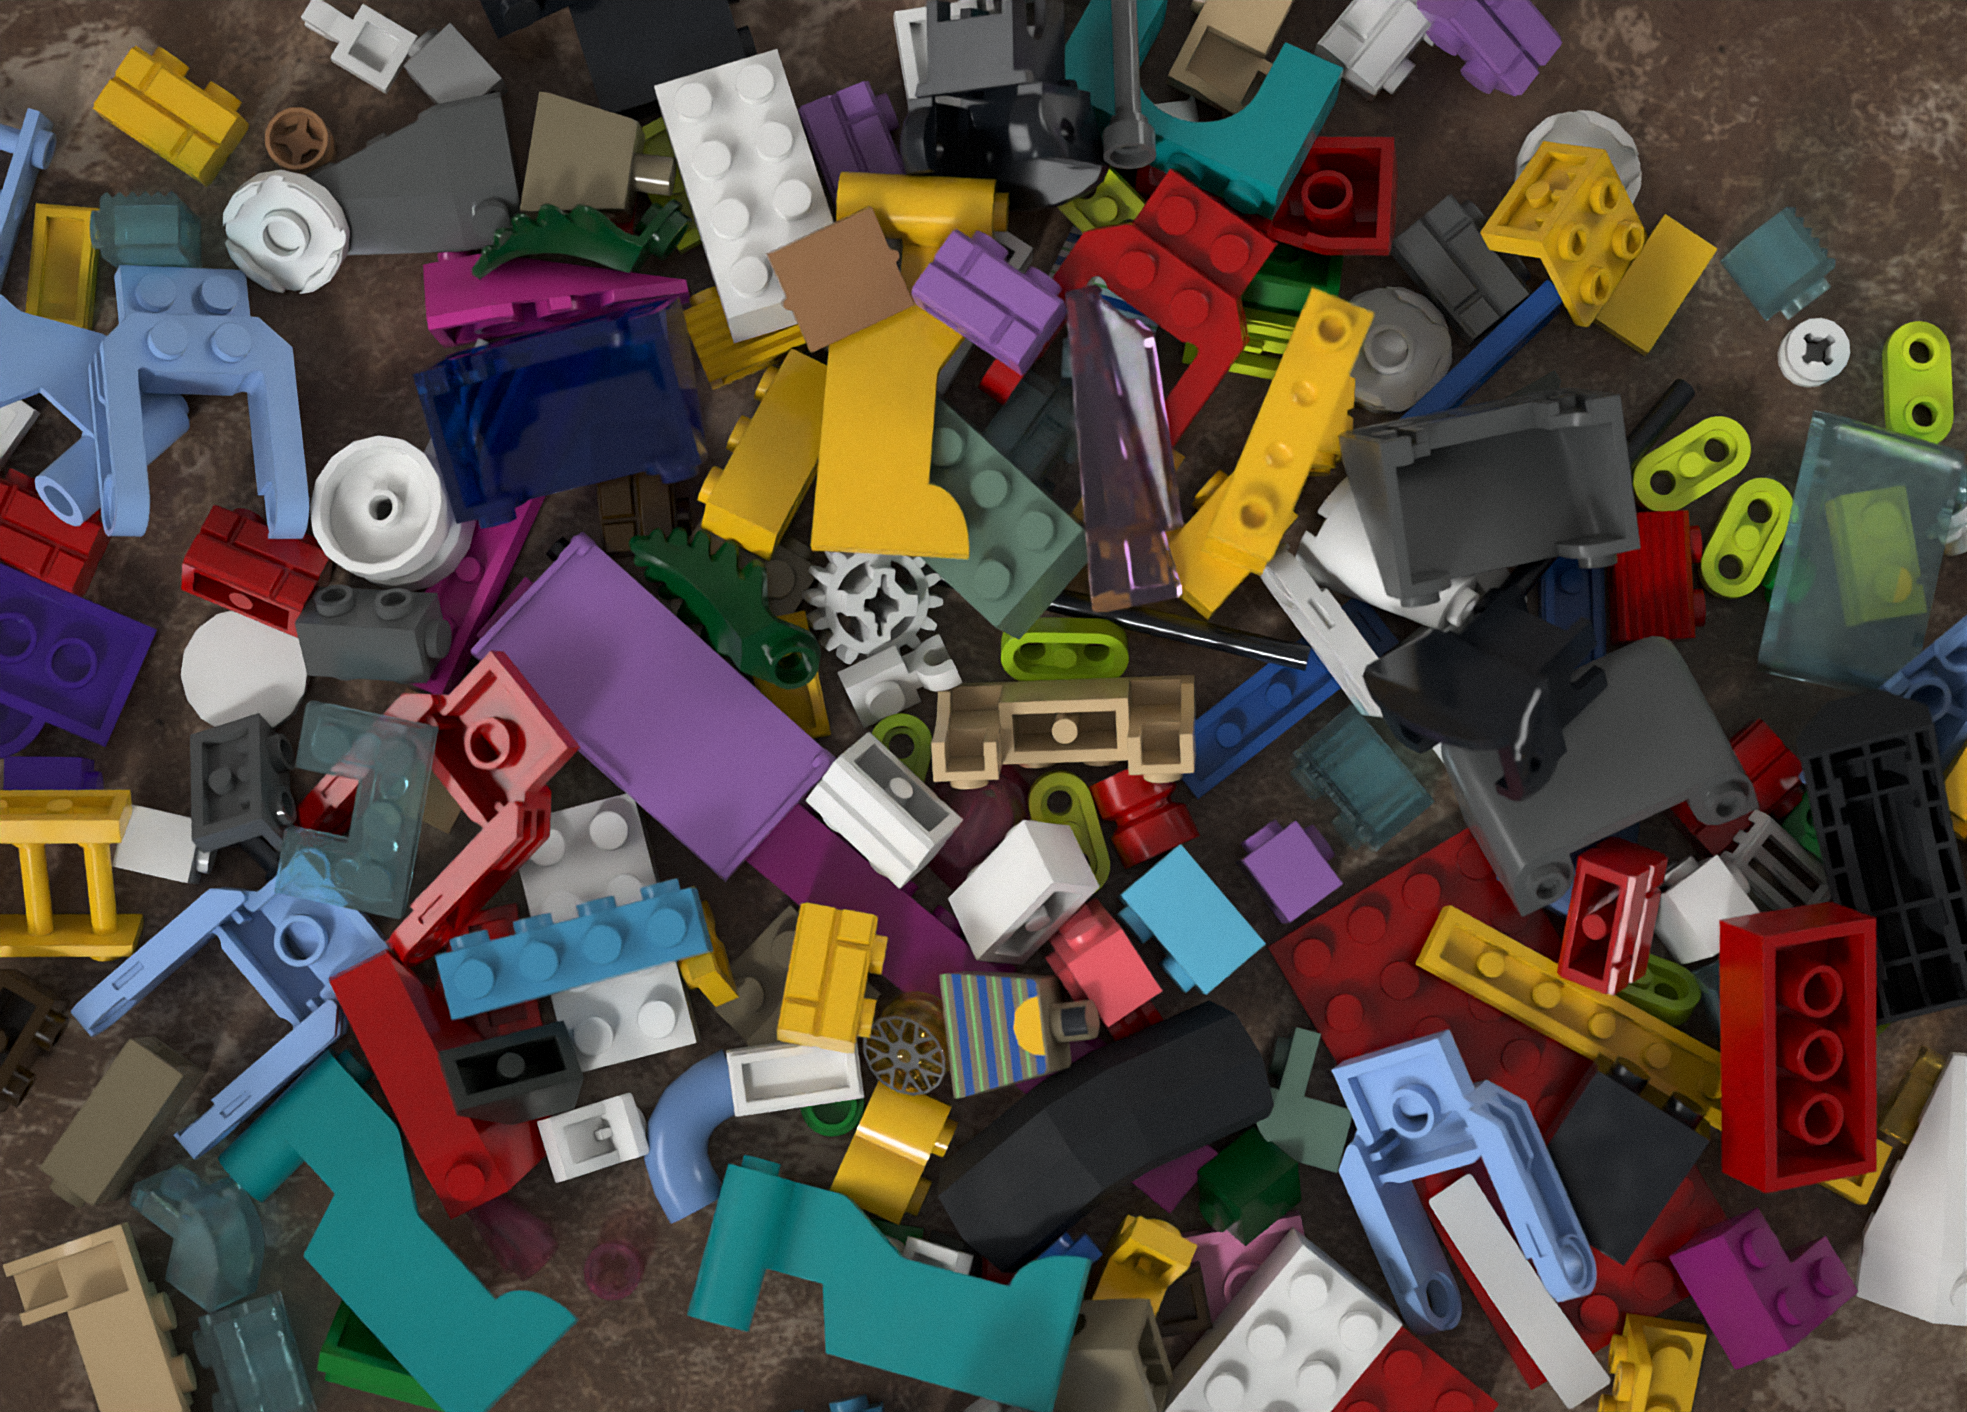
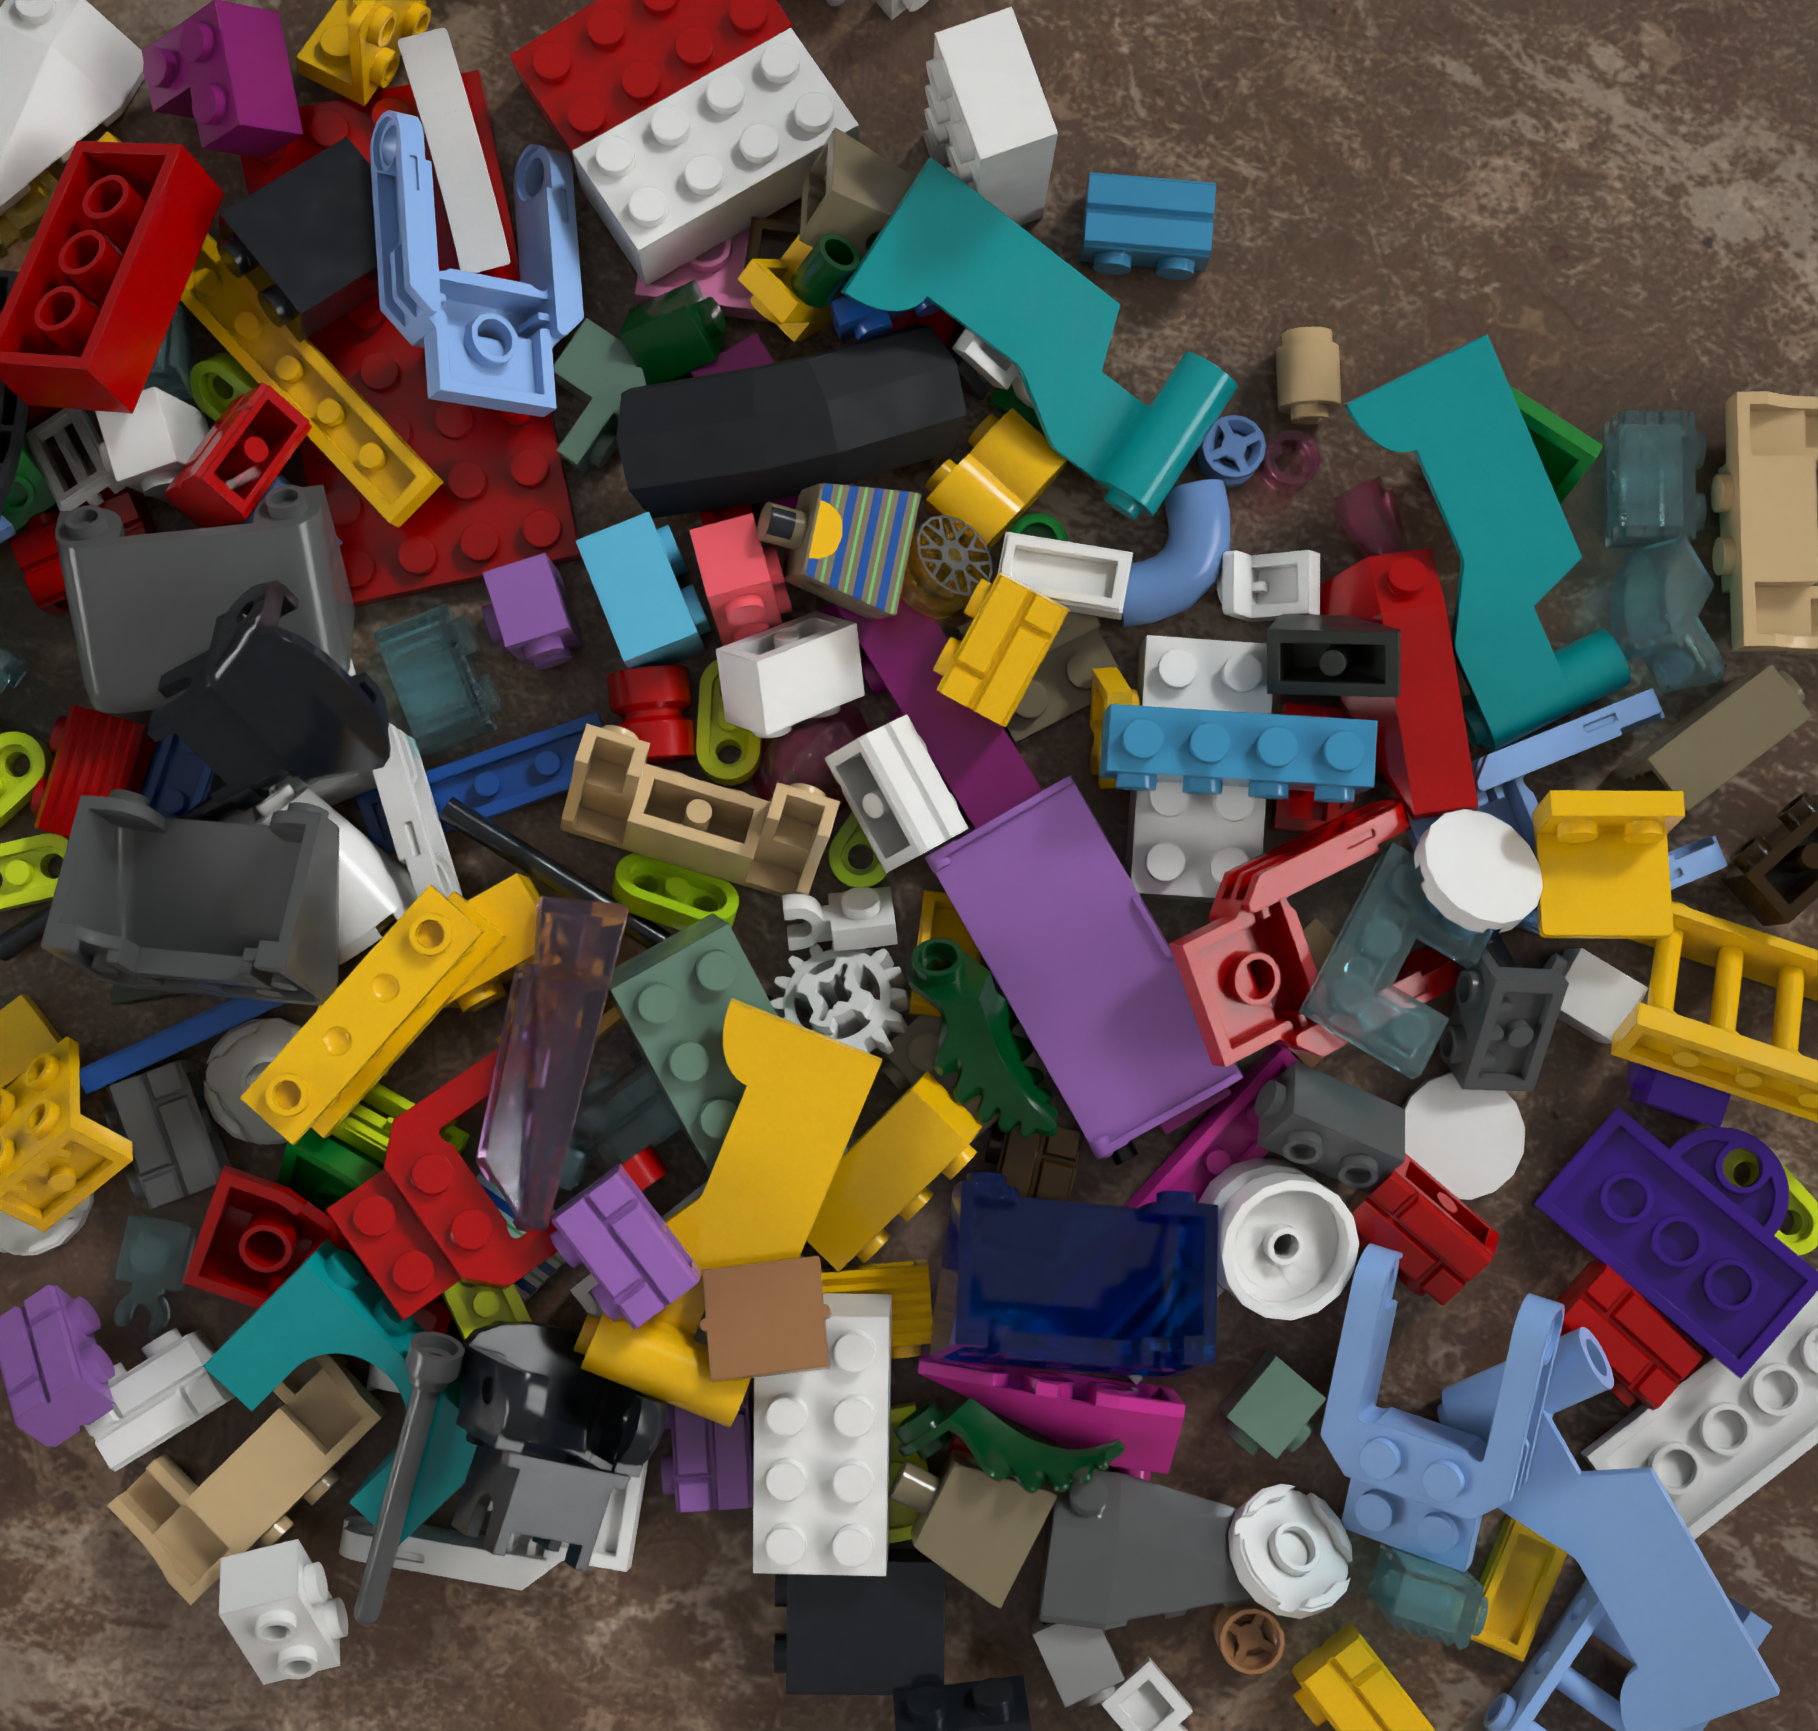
camera: 165 degrees left, 0 degrees up
none -> clear light blue plate [114,1214,198,1334]
none -> dark green hinge [791,233,860,308]
none -> medium blue wheel [1197,415,1266,488]
none -> sand green brick [1219,1348,1326,1459]
none -> tan brick [1276,326,1341,425]
none -> white tile [1414,809,1543,933]
none -> yellow bracket [1532,790,1685,939]

